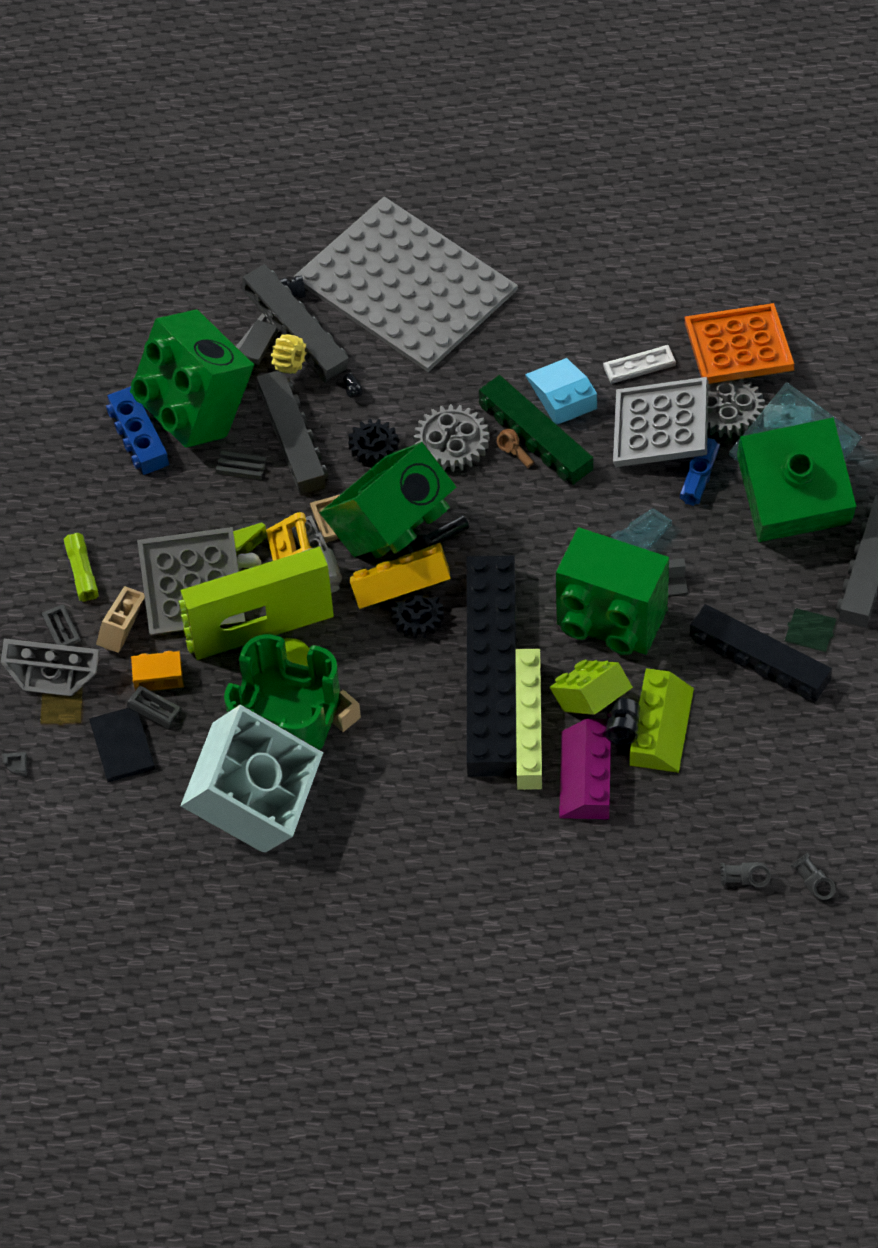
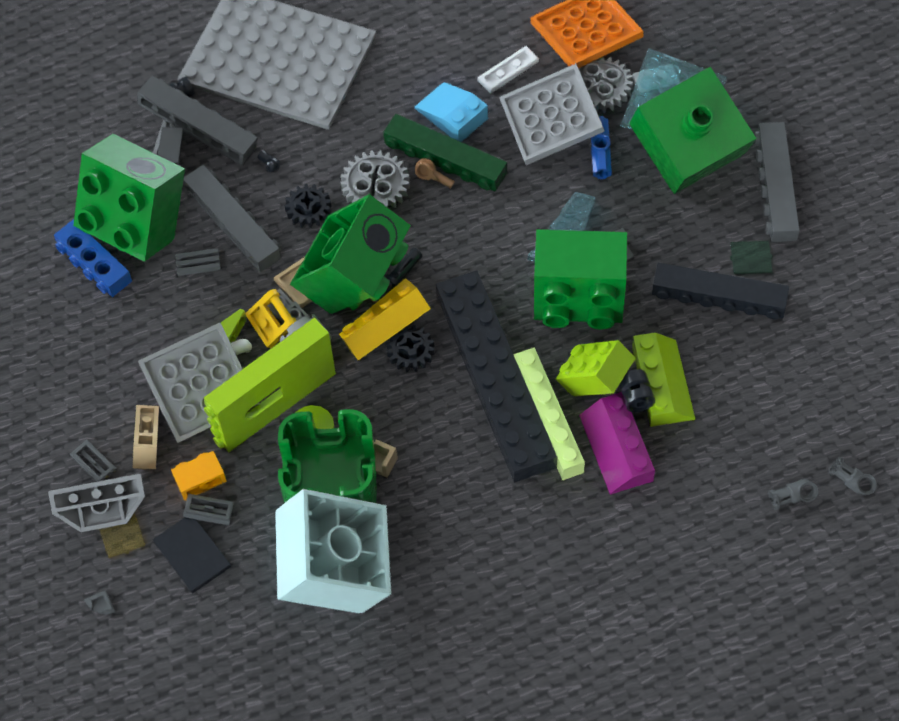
camera: 20 degrees left, 5 degrees up
lime axle [63,533,99,602] -> none
light yellow gear [271,334,307,374] -> none

